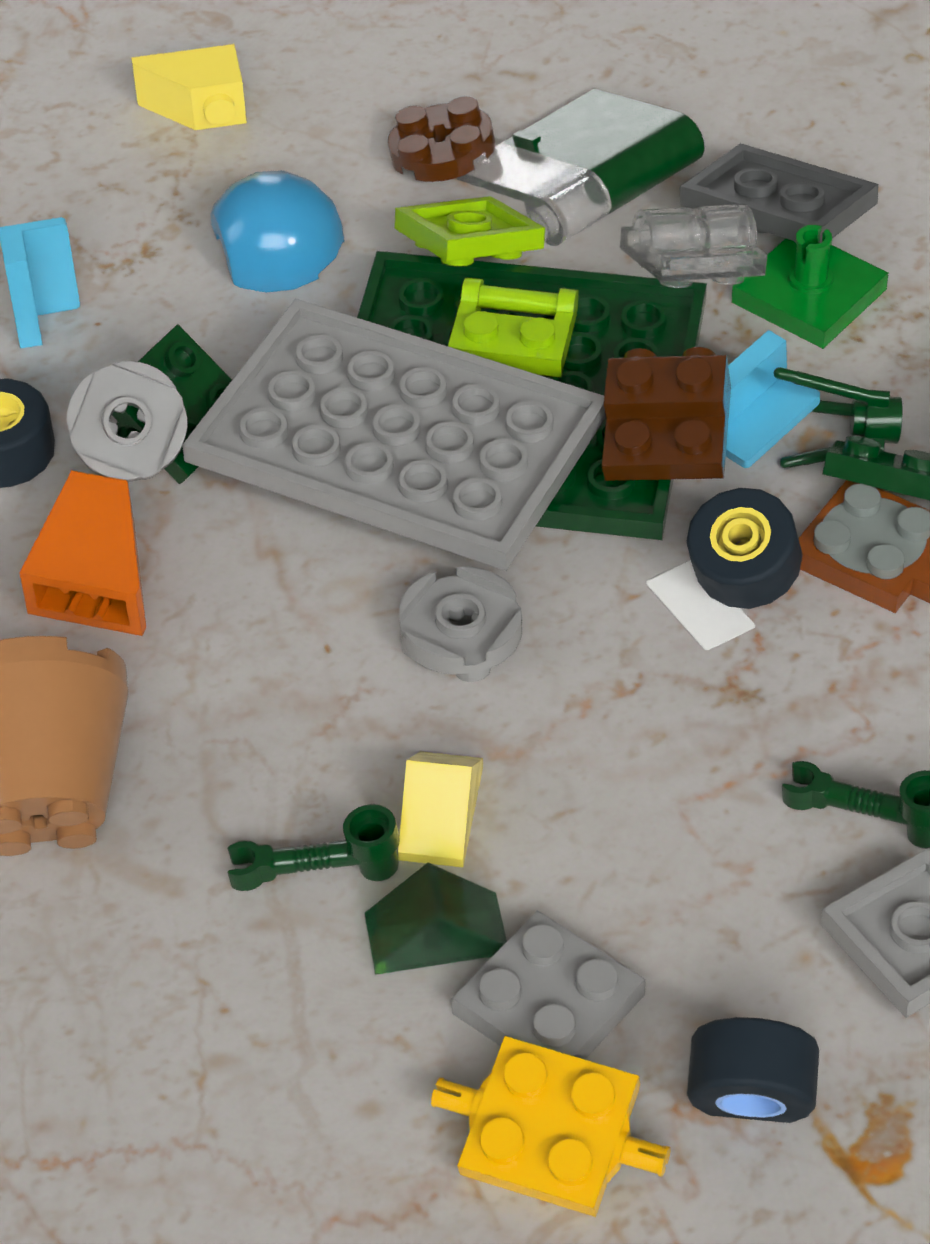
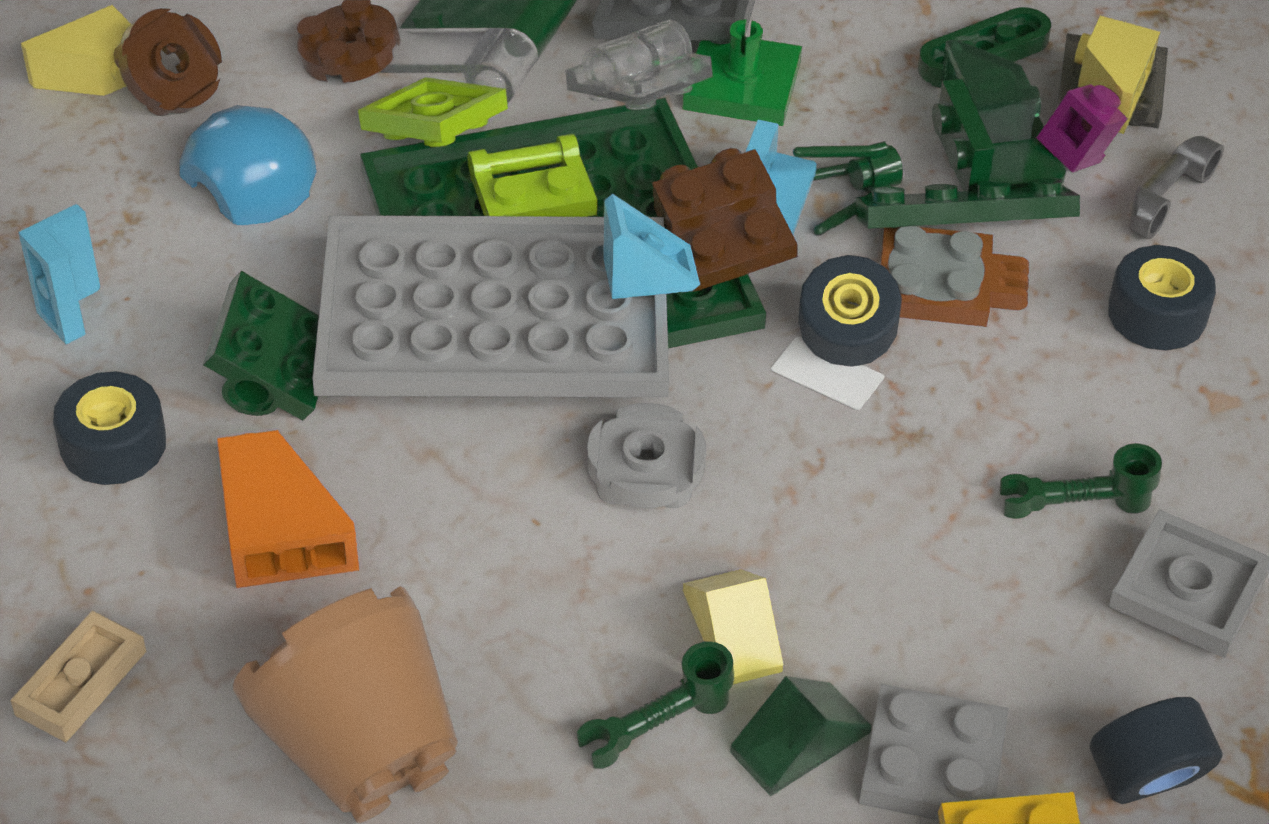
camera: 30 degrees left, 0 degrees up
light grey plate [67,361,187,482] -> none
none -> reddish brown plate [114,8,222,116]
none -> medium azure slope [603,194,700,299]

